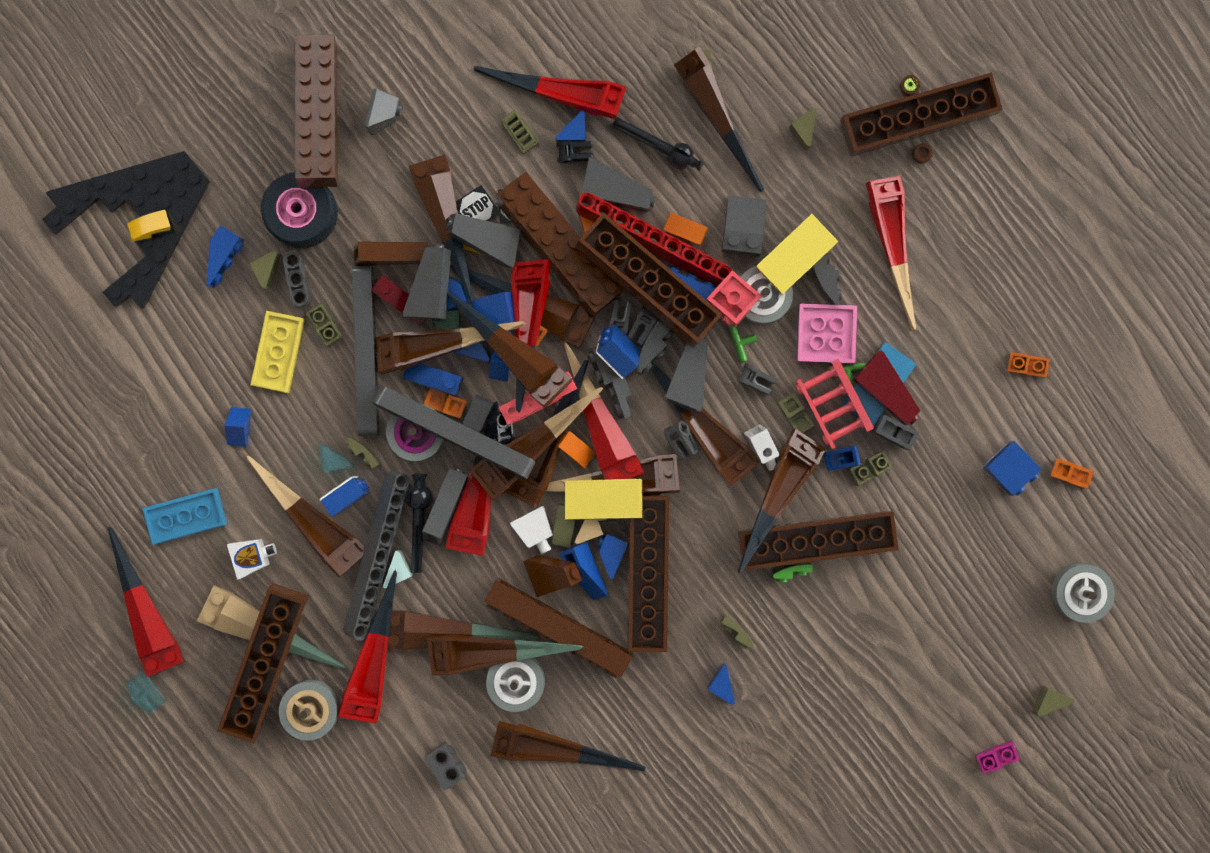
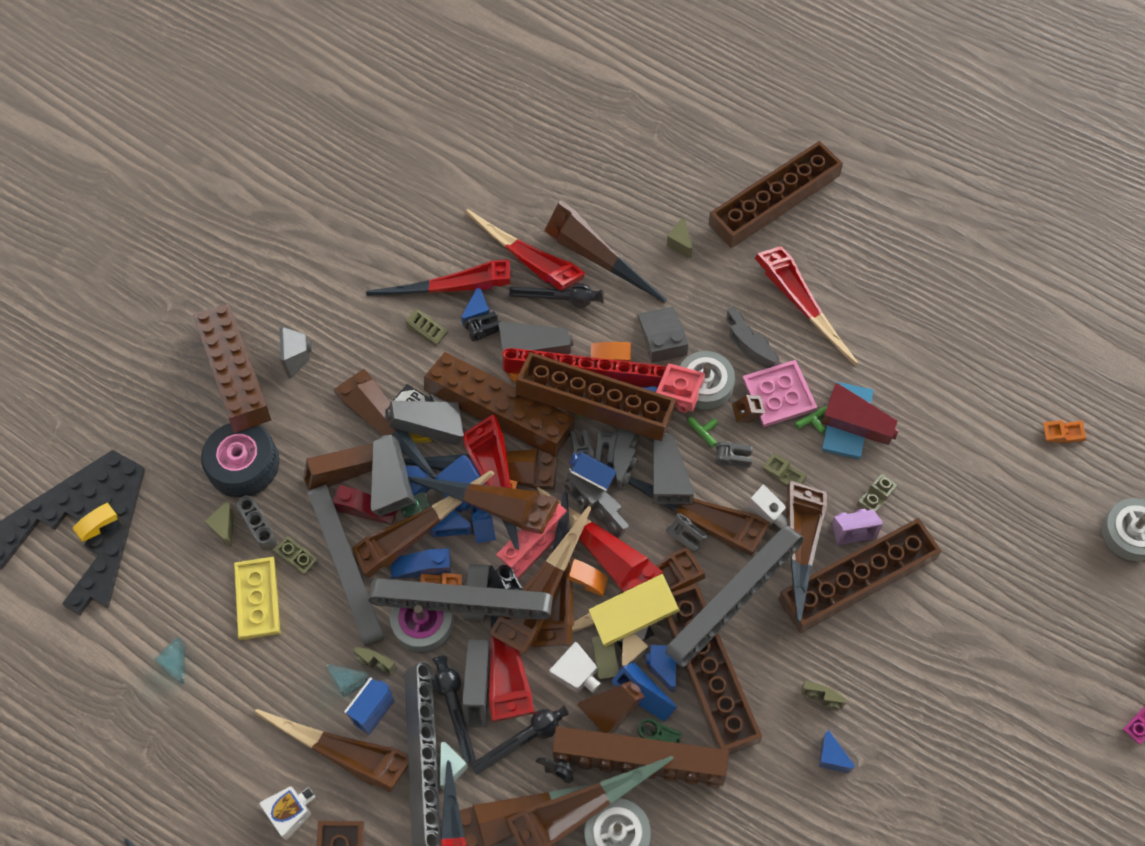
camera: 20 degrees left, 25 degrees down
dark azure tile [142,488,228,545] -> none
blue slope [206,225,244,288] -> none
blue slope [224,407,252,447] -> none
light yellow tile [756,214,839,295] -> none
bright green slope [771,563,813,582] -> none
coral fence [795,358,874,449] -> none
blue slope [824,446,861,471] -> none
dark grey brick [872,415,919,450] -> none
tile [900,75,920,96] -> none
reddish brown tile [912,143,933,164] -> none
blue piece [982,441,1041,496] -> none
orange slope [1008,352,1050,378] -> none
none -> clear light blue slope [155,637,185,684]
none -> red plate [466,209,585,291]
none -> black piece [470,705,570,775]
none -> black plate [536,757,574,783]
none -> dark green piece [637,718,682,743]
none -> dark grey beam [665,525,804,667]
none -> reddish brown brick [732,395,765,422]
none -> lavender slope [831,509,883,546]

